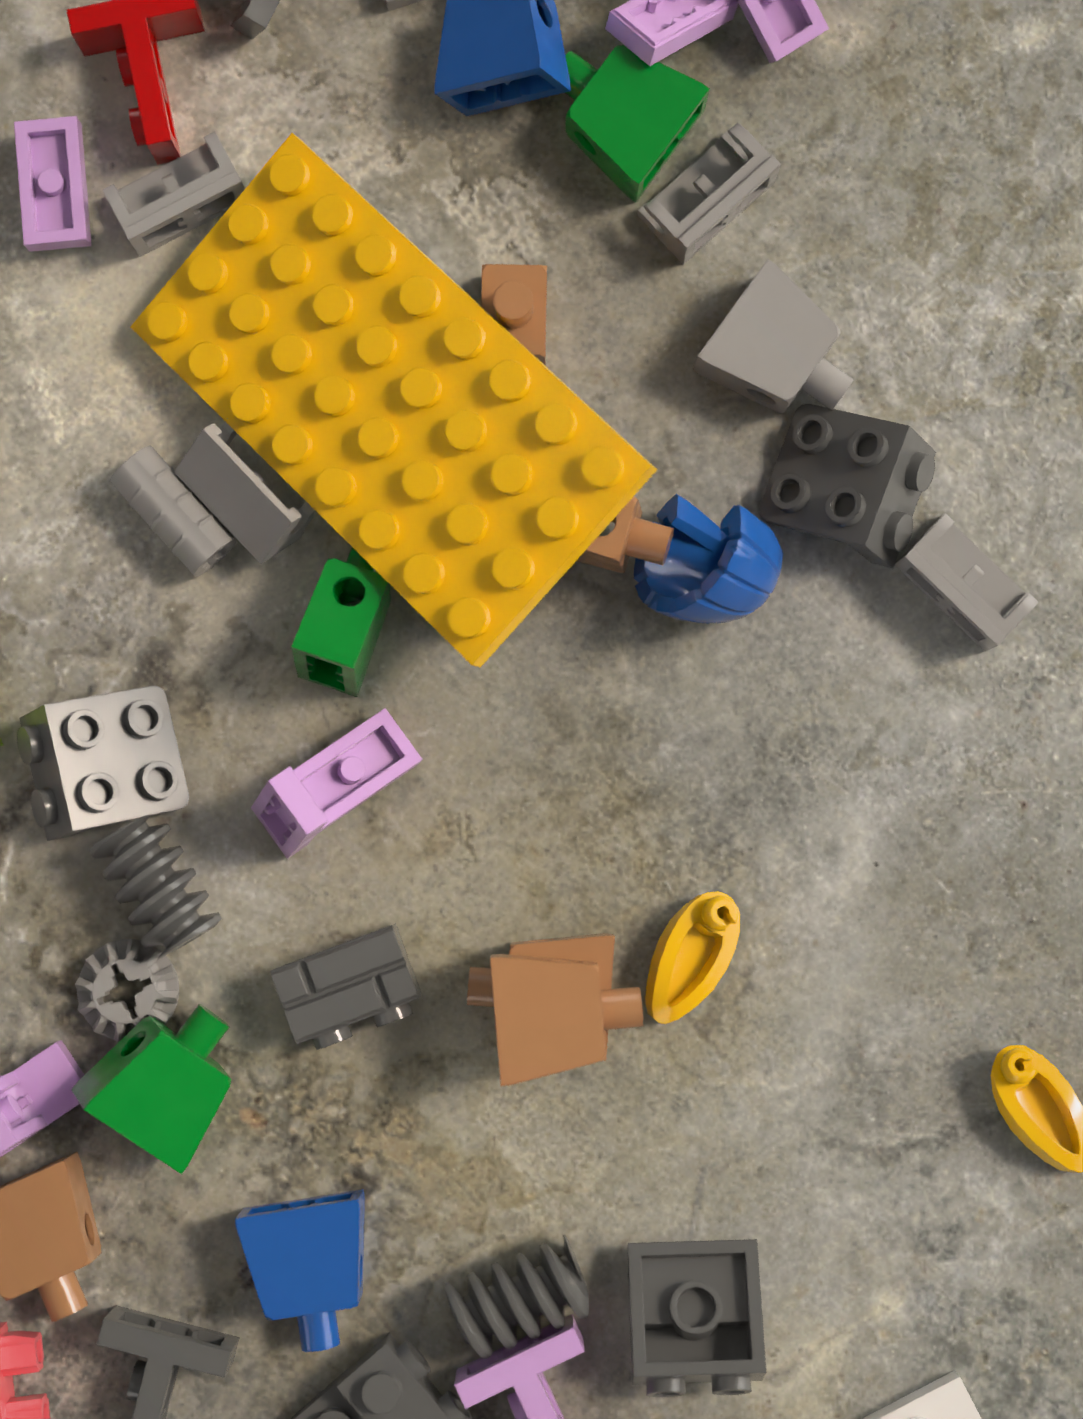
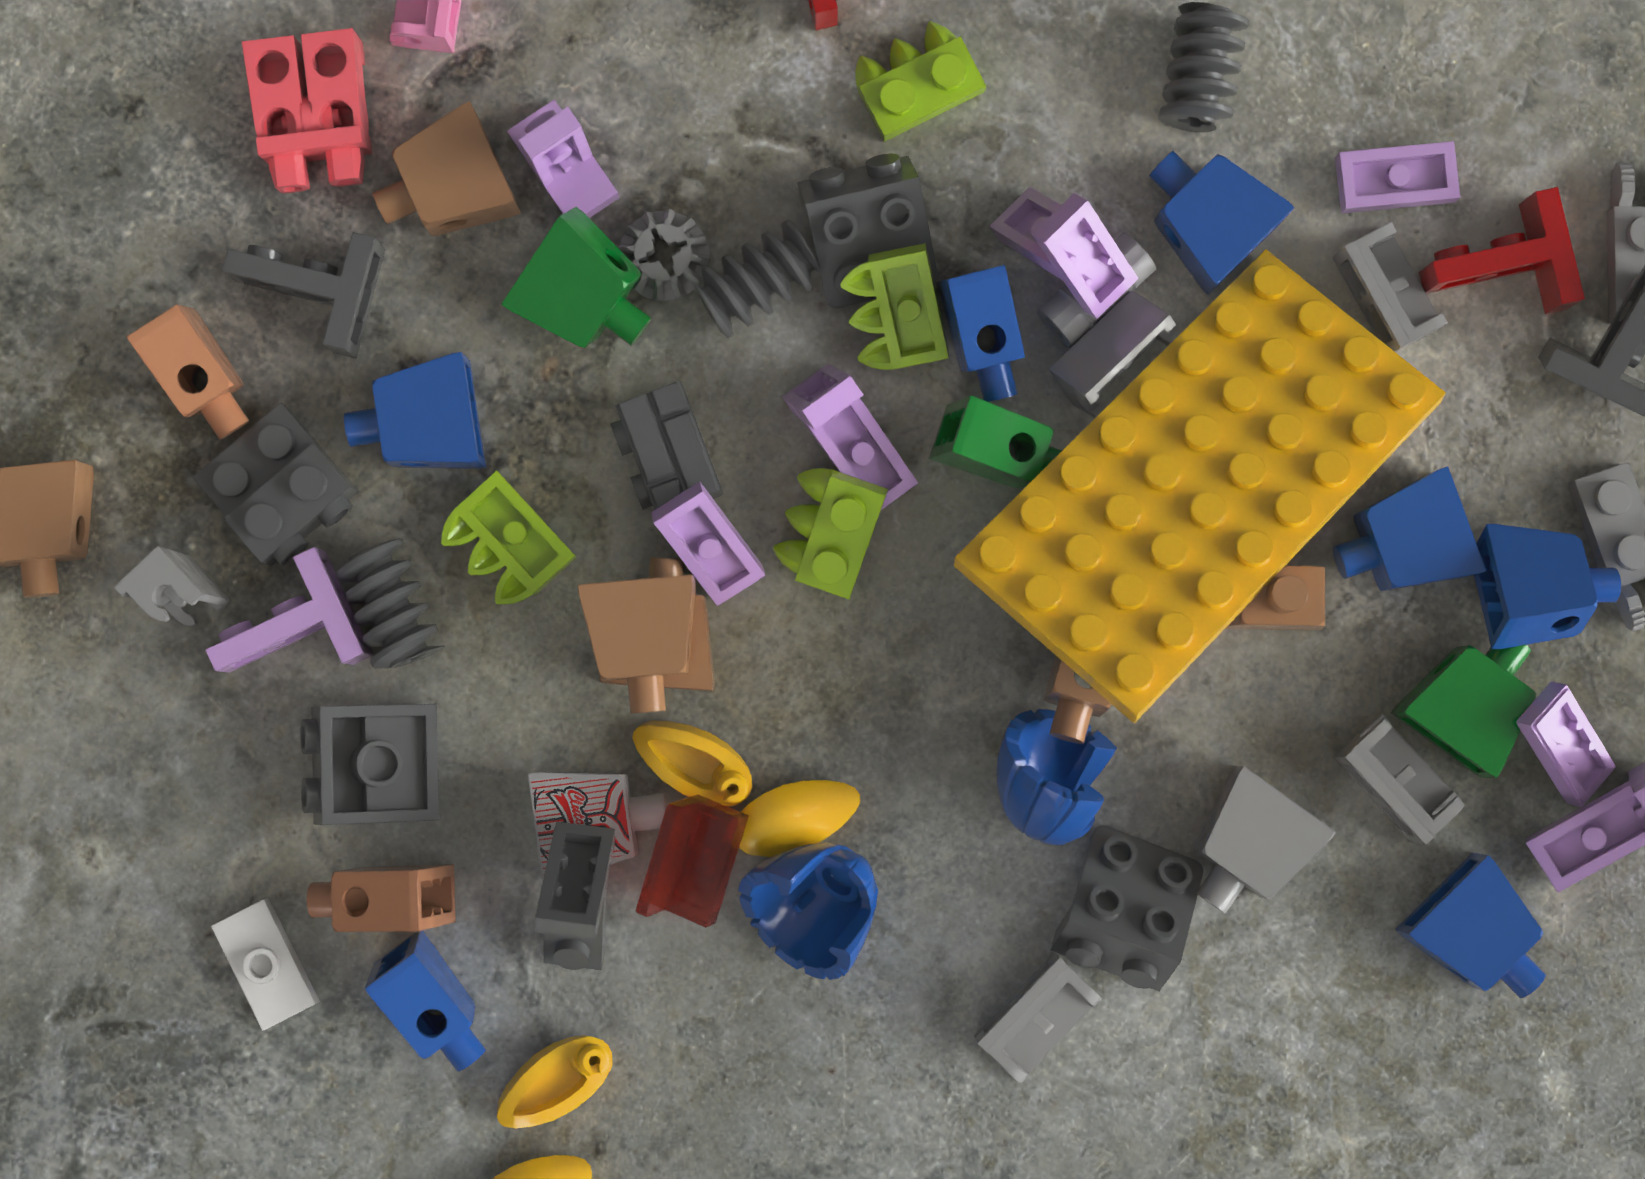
camera: 90 degrees right, 0 degrees up
none -> nougat torso [307,864,456,932]
none -> blue torso [365,930,486,1072]
none -> lime plate [441,471,577,605]
none -> light grey torso [528,772,669,881]
none -> dark grey bracket [535,821,615,970]
none -> clear red panel [636,794,749,928]
none -> lavender plate [651,481,766,606]
none -> yellow arm [731,780,860,857]
none -> blue hair [738,843,878,980]
none -> lime plate [773,468,888,600]
none -> lime plate [840,243,949,370]
none -> blue torso [937,265,1025,402]
none -> lavender bracket [989,187,1139,319]
none -> blue torso [1149,151,1295,295]
none -> blue torso [1333,466,1486,591]
none -> blue torso [1395,852,1546,998]

